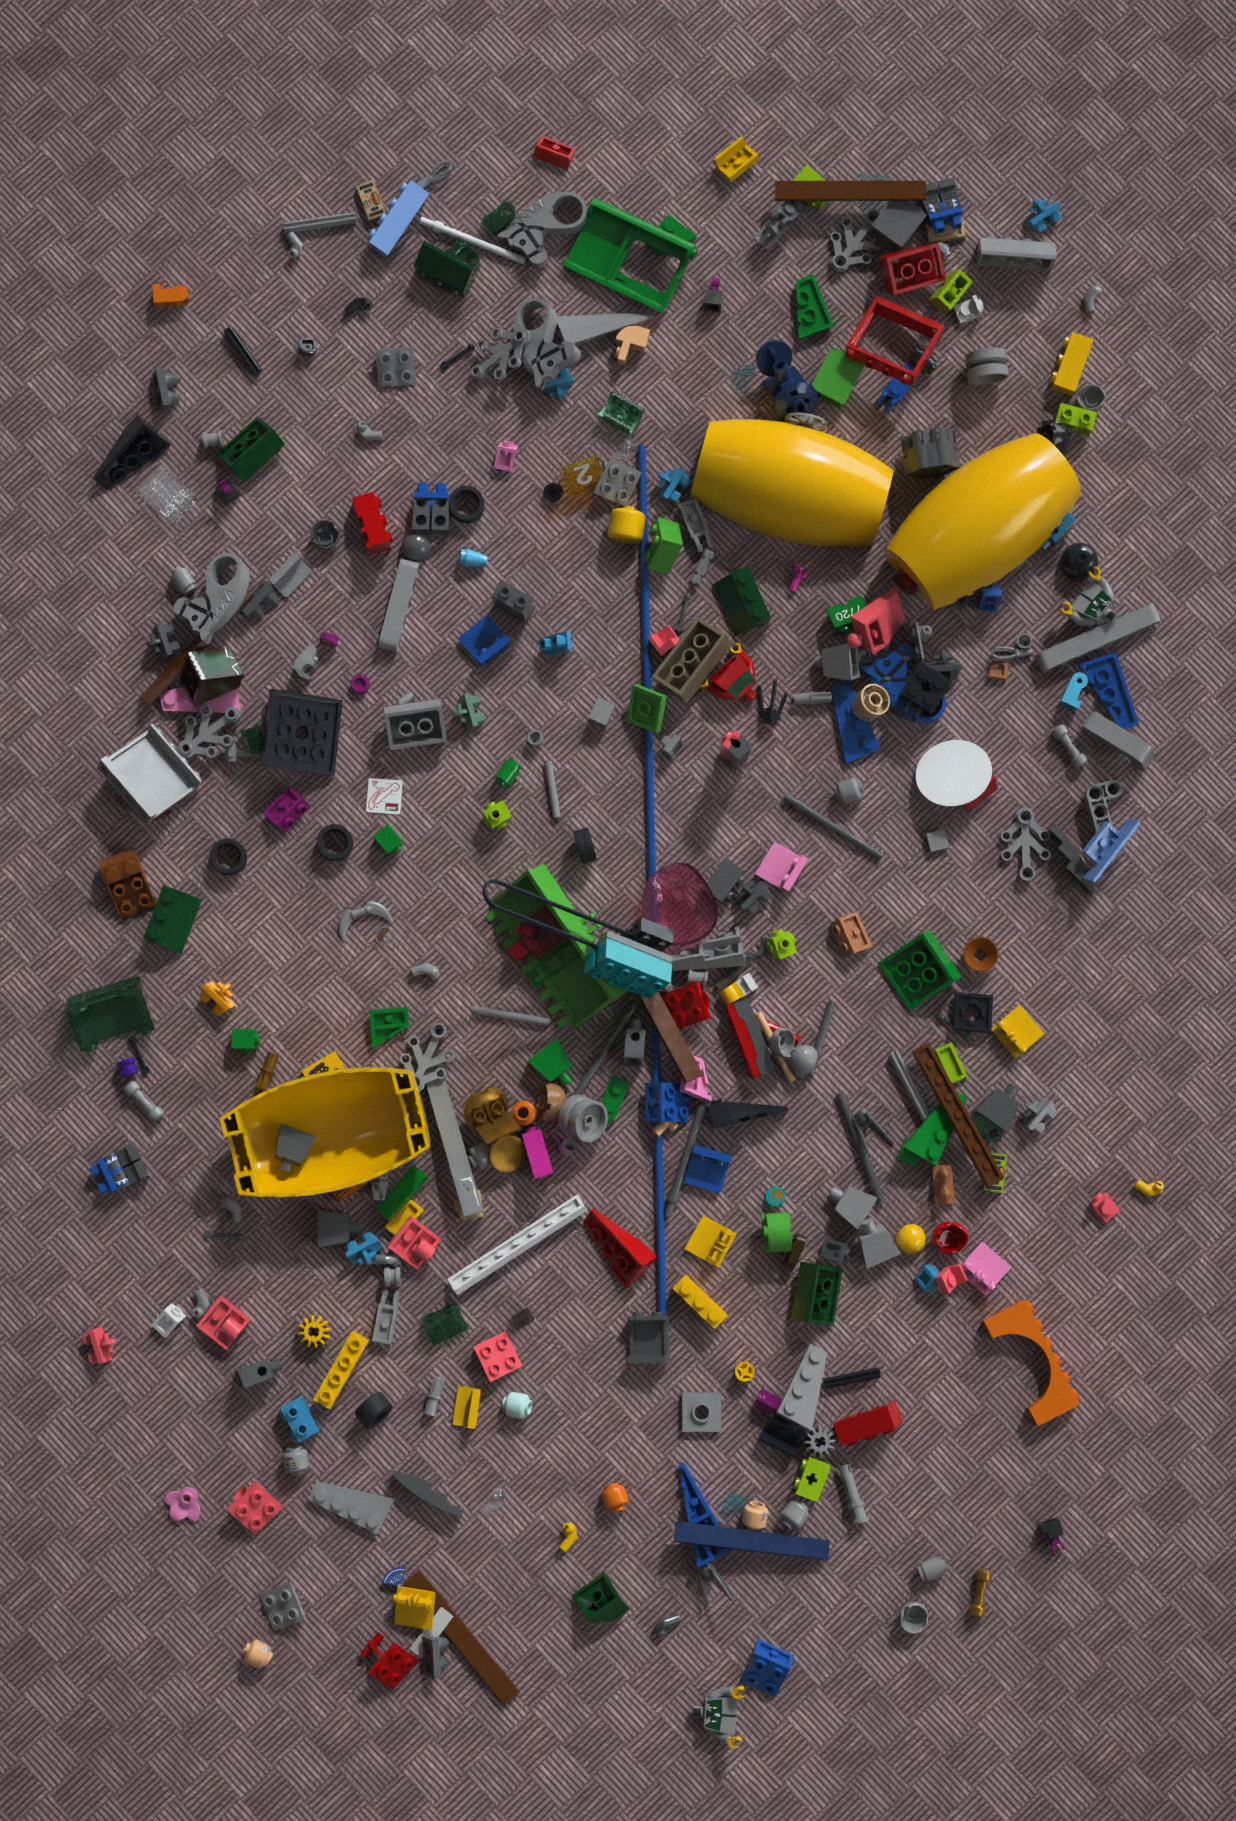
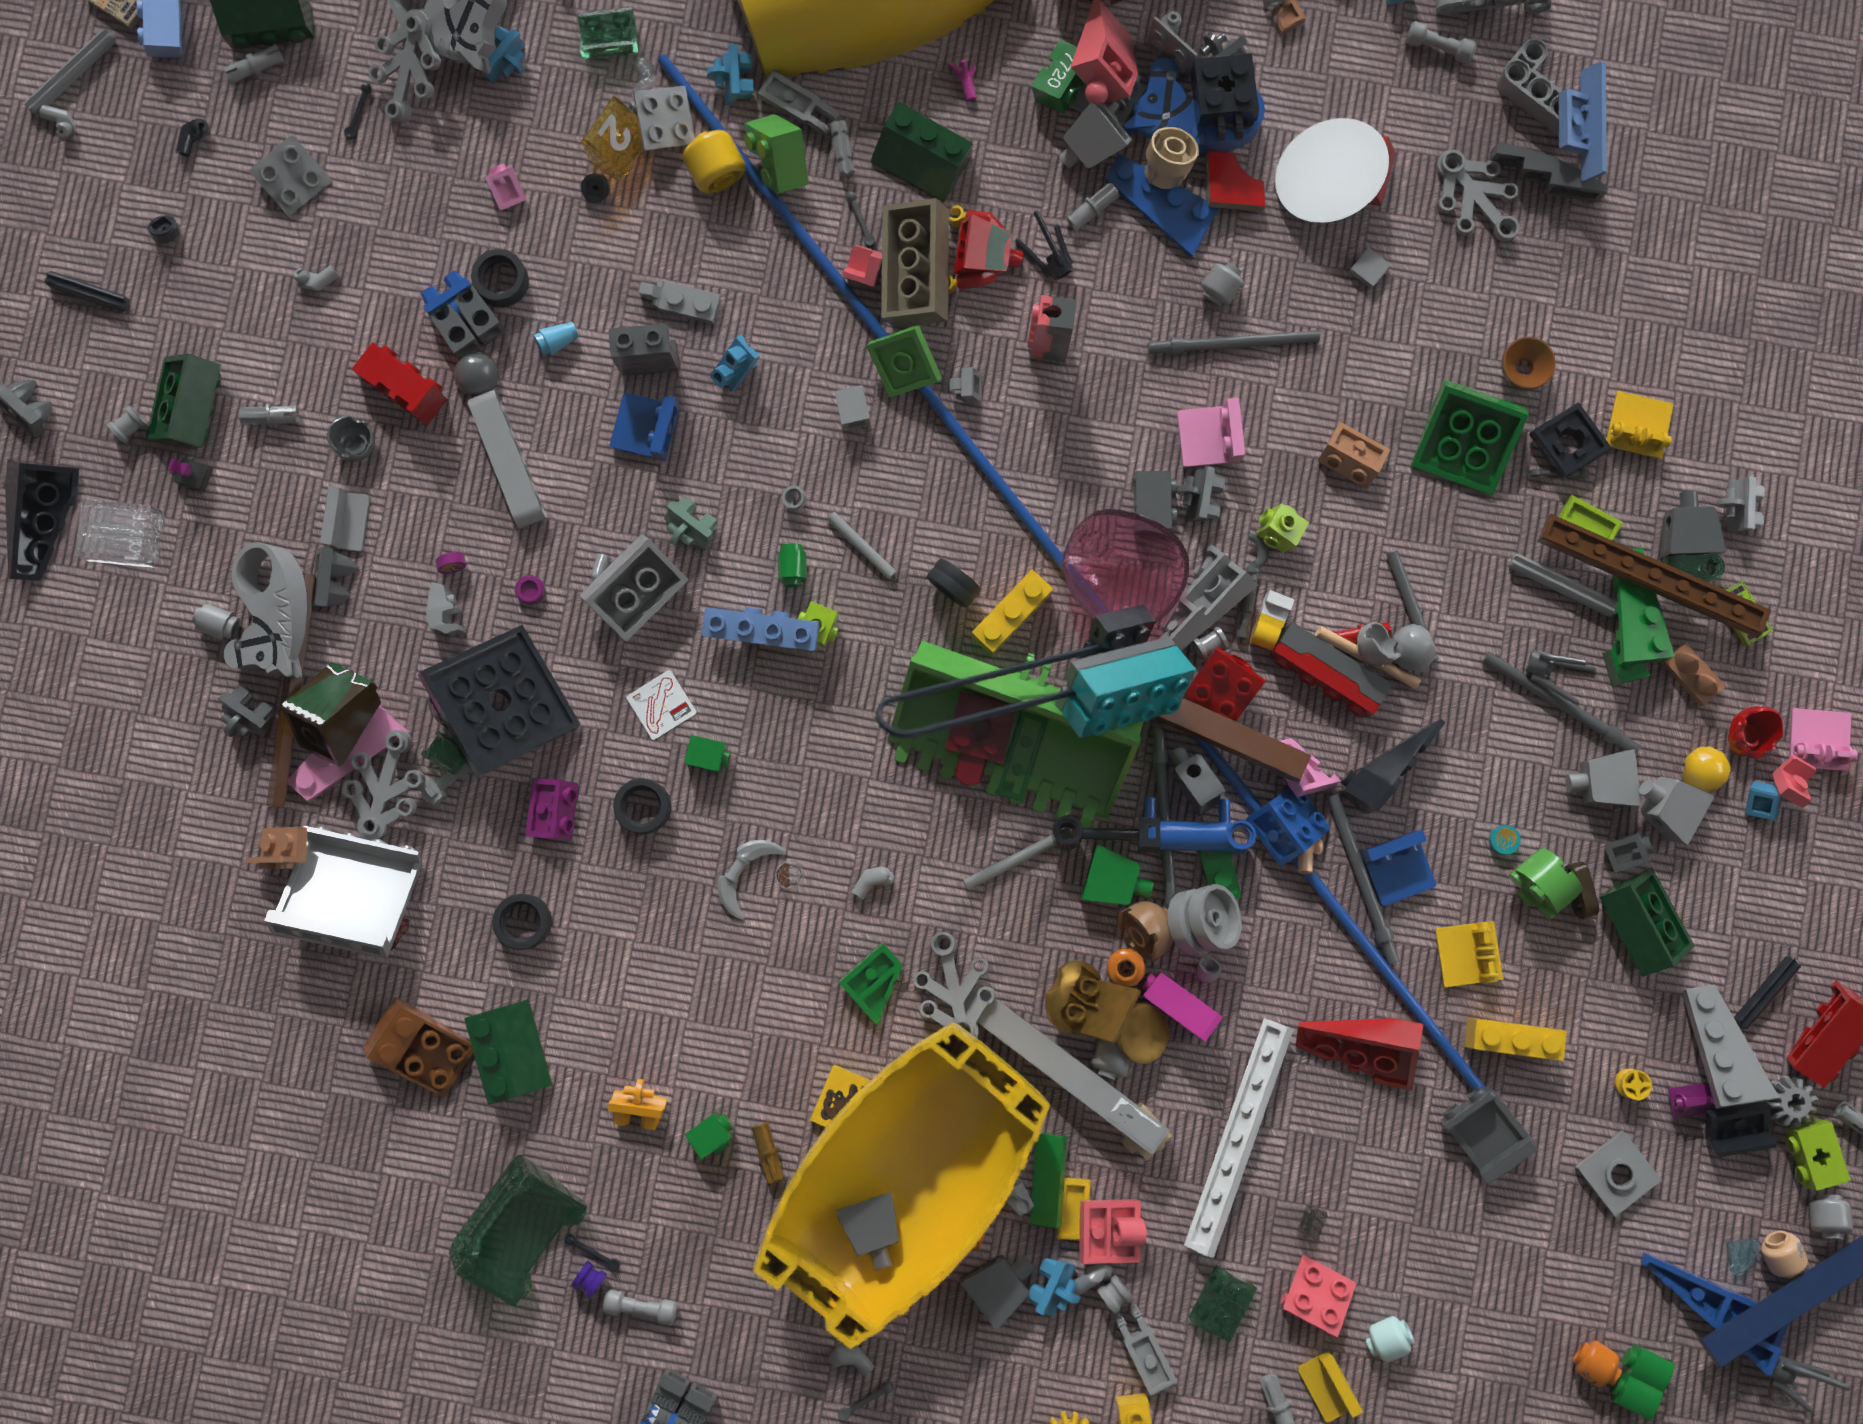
camera: 30 degrees left, 0 degrees up
none -> light grey pin [223,44,284,85]
none -> light grey axle [238,404,300,427]
none -> nougat bracket [246,827,308,869]
none -> light grey hinge [638,280,721,324]
none -> medium blue bracket [702,607,820,651]
none -> yellow brick [971,569,1053,656]
none -> blue piece [1052,797,1256,855]
none -> red tile [1205,151,1266,211]
none -> green brick [1610,1344,1675,1420]

